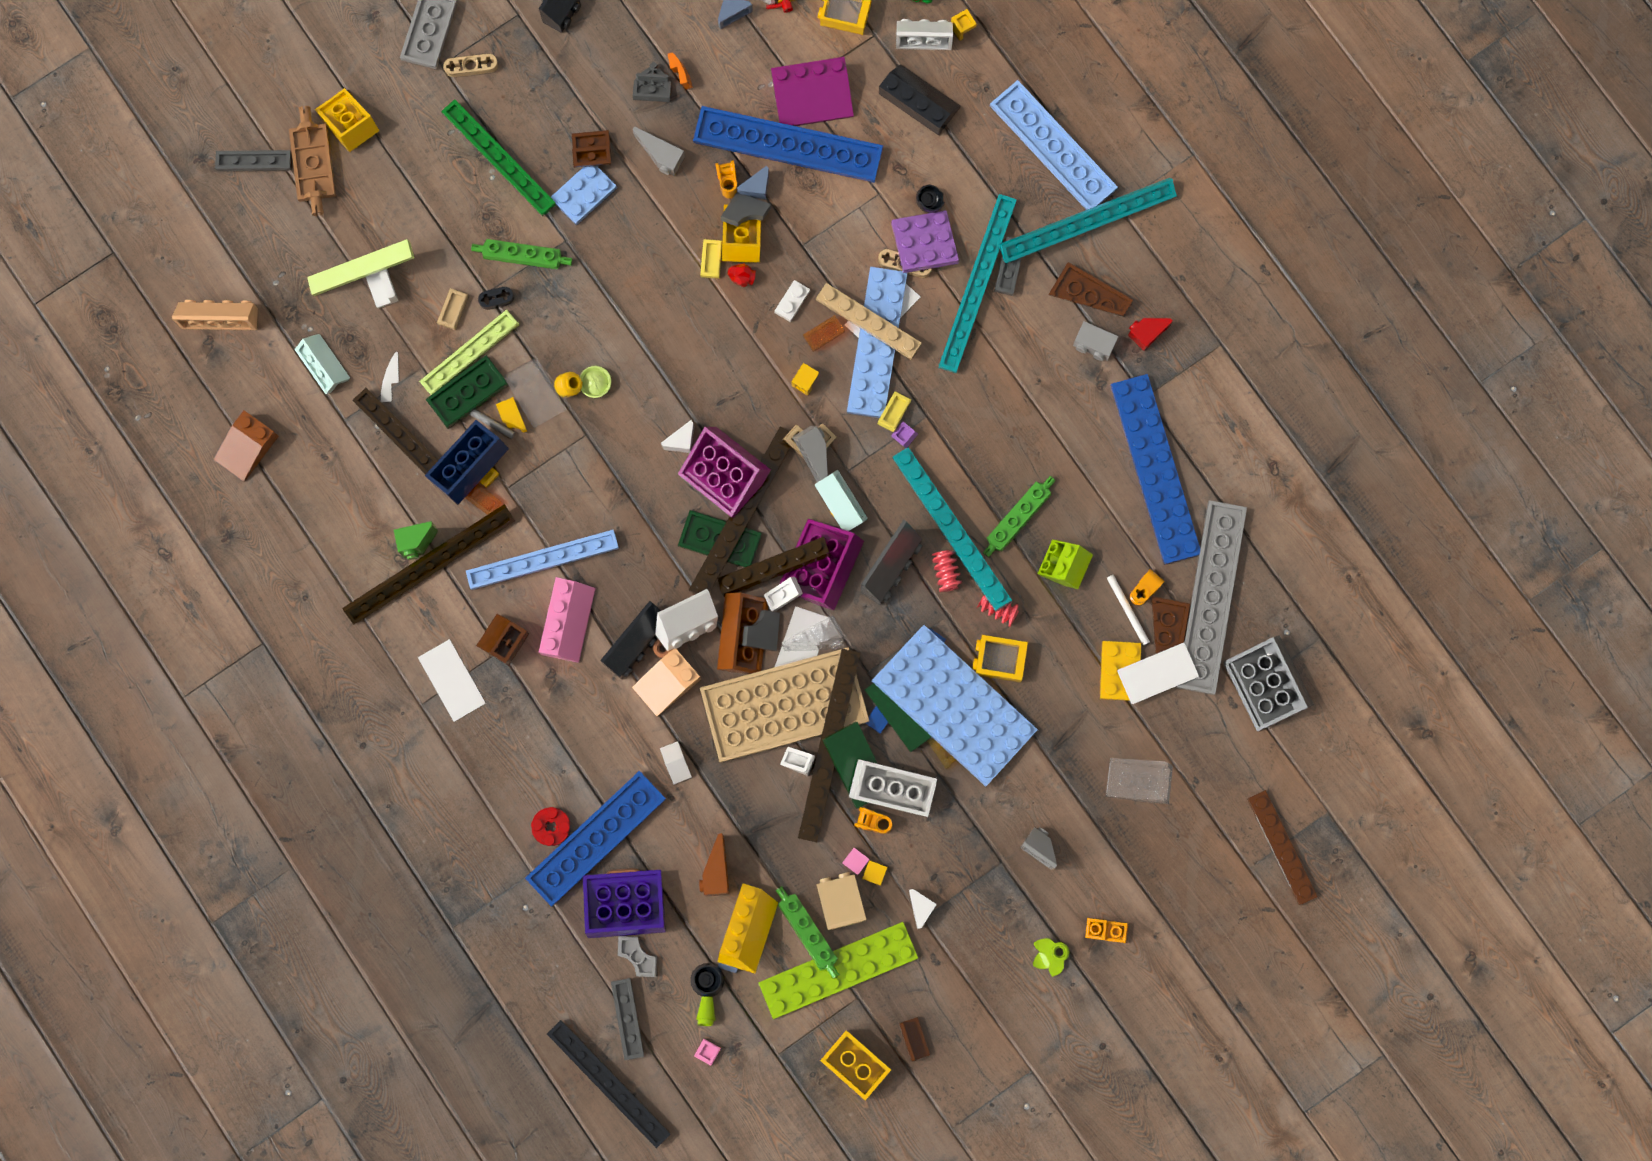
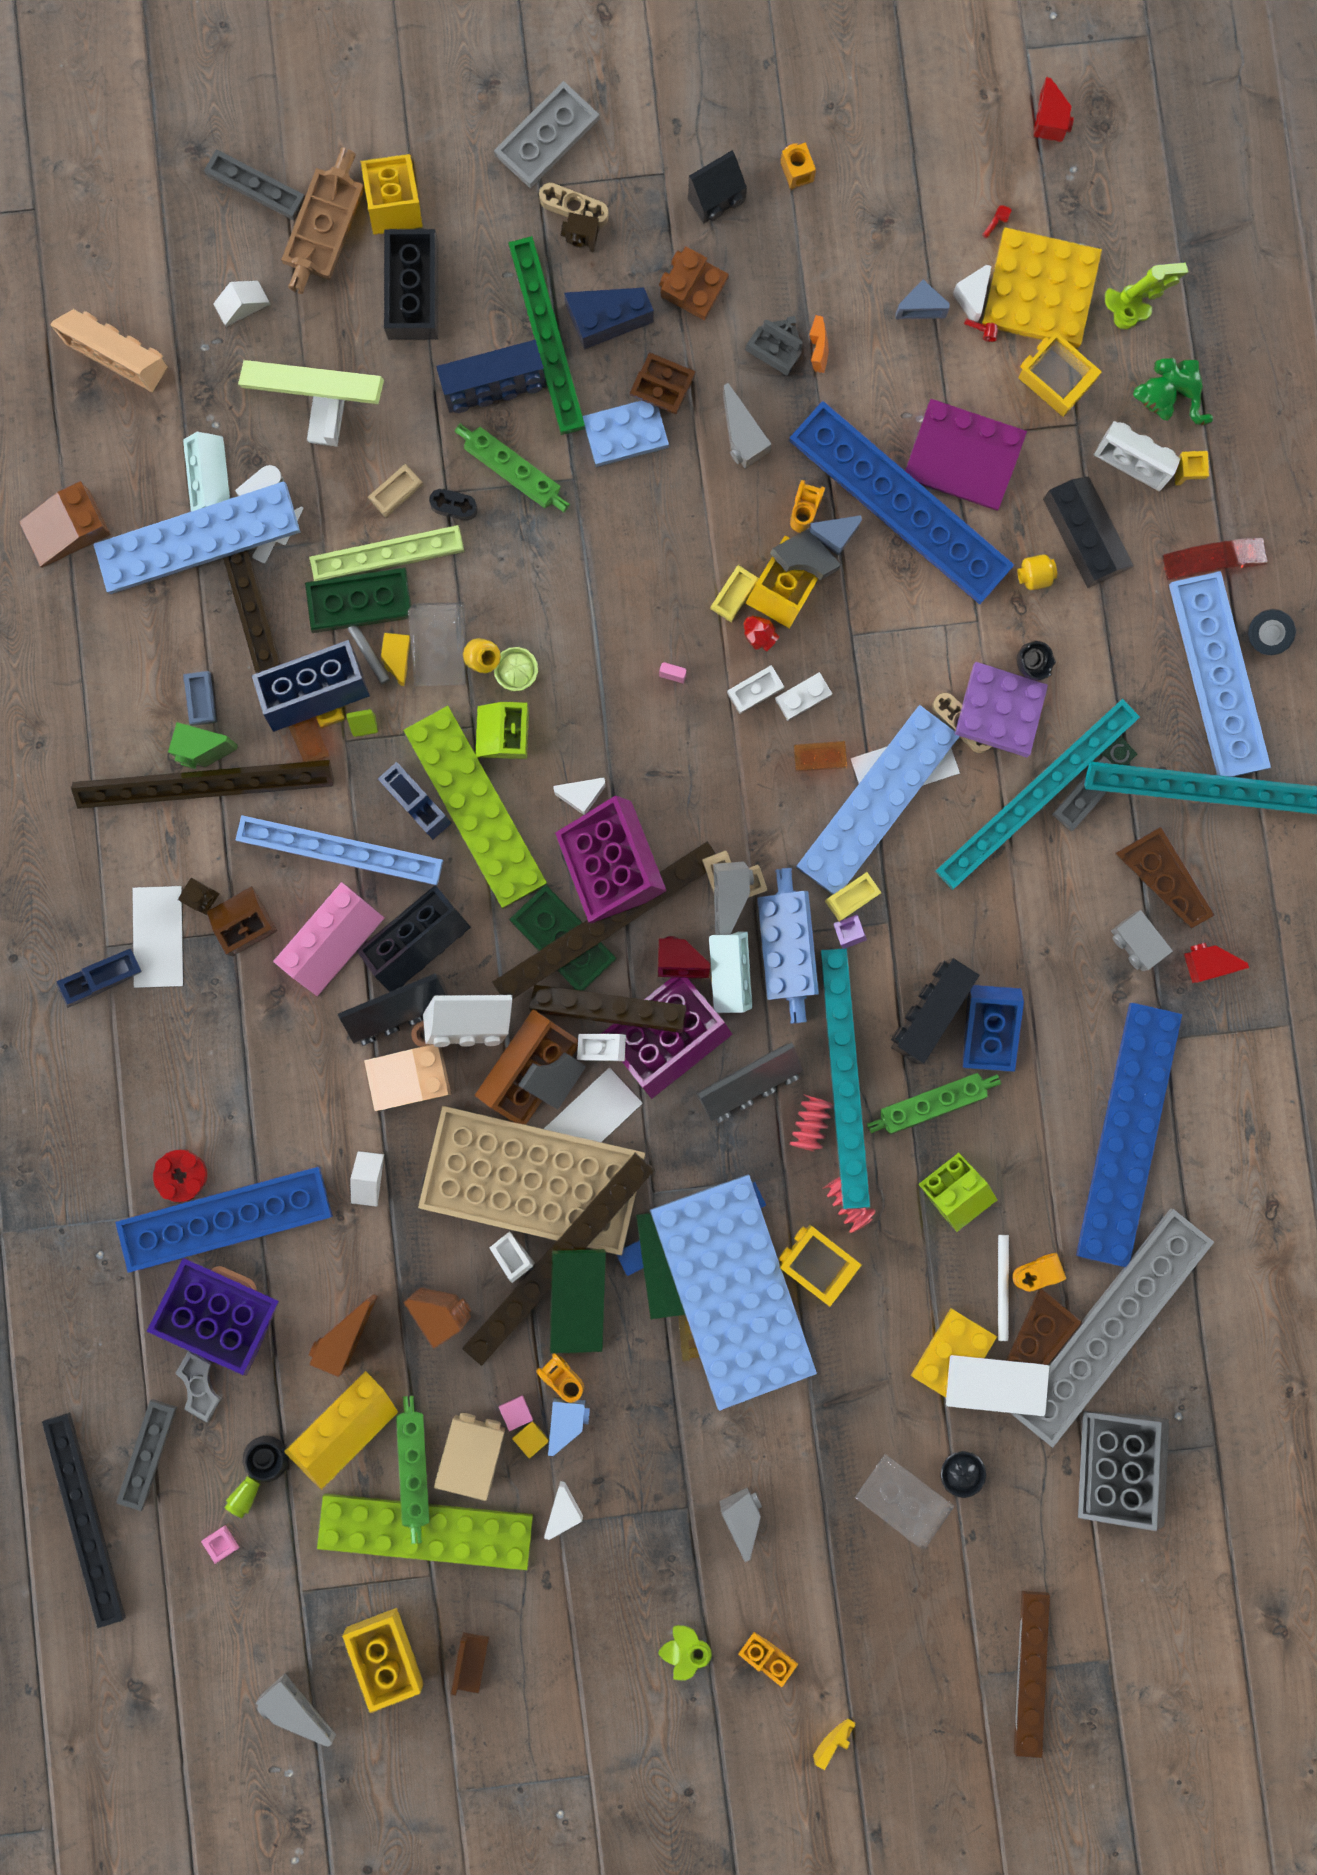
camera: 20 degrees right, 5 degrees up
clear slope [782,615,844,651] -> none
yellow panel [791,363,819,396] -> none
tan plate [816,283,922,360] -> none
white brick [849,759,937,817] -> none
none -> dark blue slope [56,948,142,1008]
none -> light blue plate [94,481,300,594]
none -> dark brown brick [178,878,220,915]
none -> sand blue tile [183,671,217,726]
none -> white slope [214,281,270,327]
none -> white leg [235,465,284,496]
none -> light grey slope [256,1674,336,1747]
none -> lime slope [346,709,378,737]
none -> black slope [357,885,471,992]
none -> dark blue slope [378,762,452,840]
none -> black brick [384,229,438,340]
none -> lime plate [403,706,547,909]
none -> dark orange slope [404,1288,472,1349]
none -> dark blue brick [436,340,546,413]
none -> lime slope [476,702,529,759]
none -> light blue slope [548,1398,590,1456]
none -> dark brown brick [561,212,599,253]
none -> dark blue wedge [564,288,654,350]
none -> dark red slope [658,936,710,978]
none -> dark orange plate [659,246,729,321]
none -> bright pink tile [659,662,686,684]
none -> white plate [727,665,784,714]
none -> medium blue plate [757,868,819,1024]
none -> yellow slope [813,1719,855,1770]
none -> black brick [891,958,980,1064]
none -> black hat [940,1451,987,1498]
none -> blue slope [963,985,1024,1072]
none -> yellow head [1017,554,1057,590]
none -> clear green tile [1100,735,1138,765]
none -> clear red slope [1162,538,1268,580]
none -> black wheel [1248,609,1296,656]

